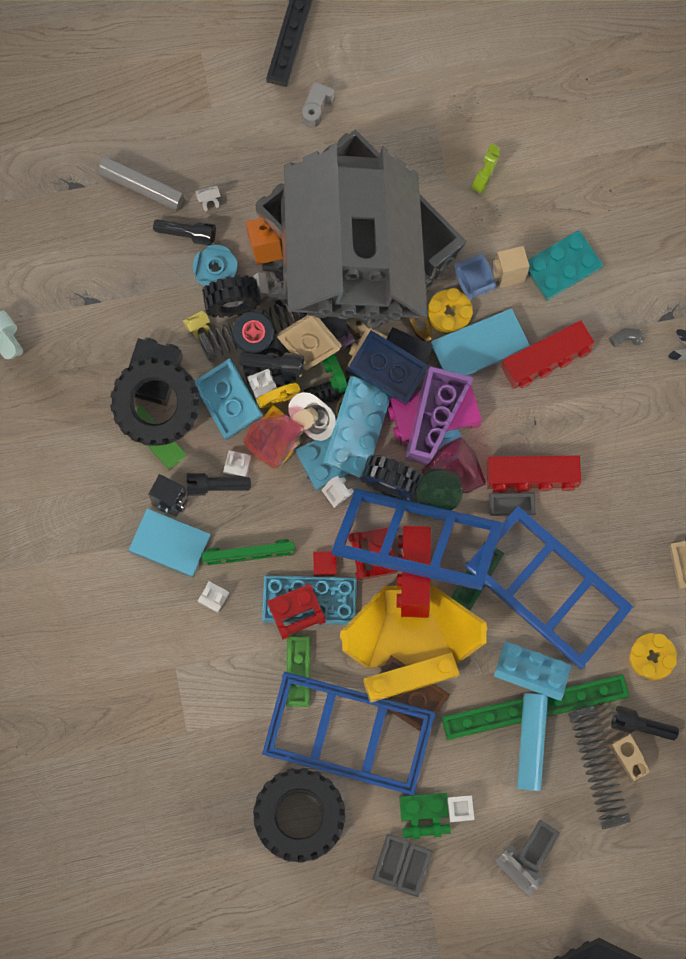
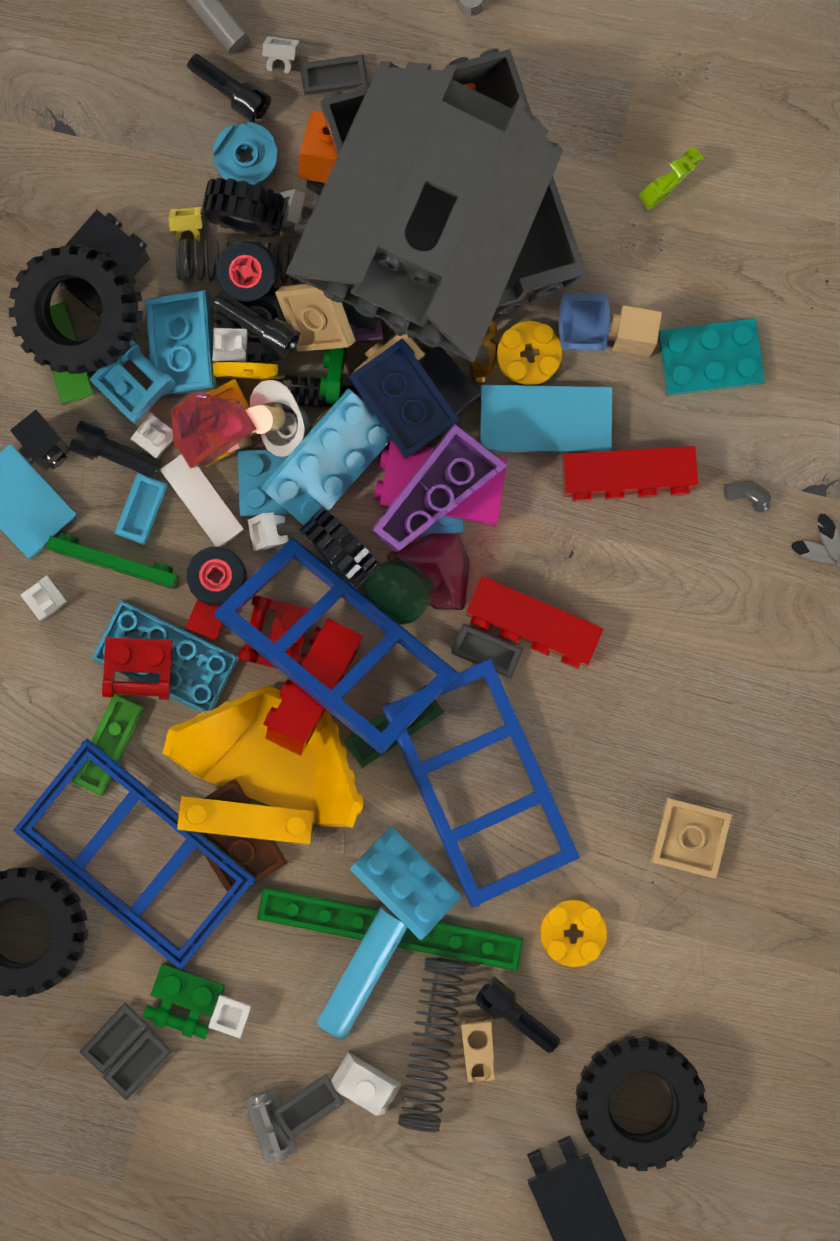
camera: 25 degrees right, 10 degrees up
none -> medium azure plate [89,340,175,424]
none -> medium azure tile [114,473,168,545]
none -> white tile [160,451,245,547]
none -> black wheel [187,546,247,606]
none -> dark grey tile [300,54,368,96]
none -> white torso [331,1051,402,1116]

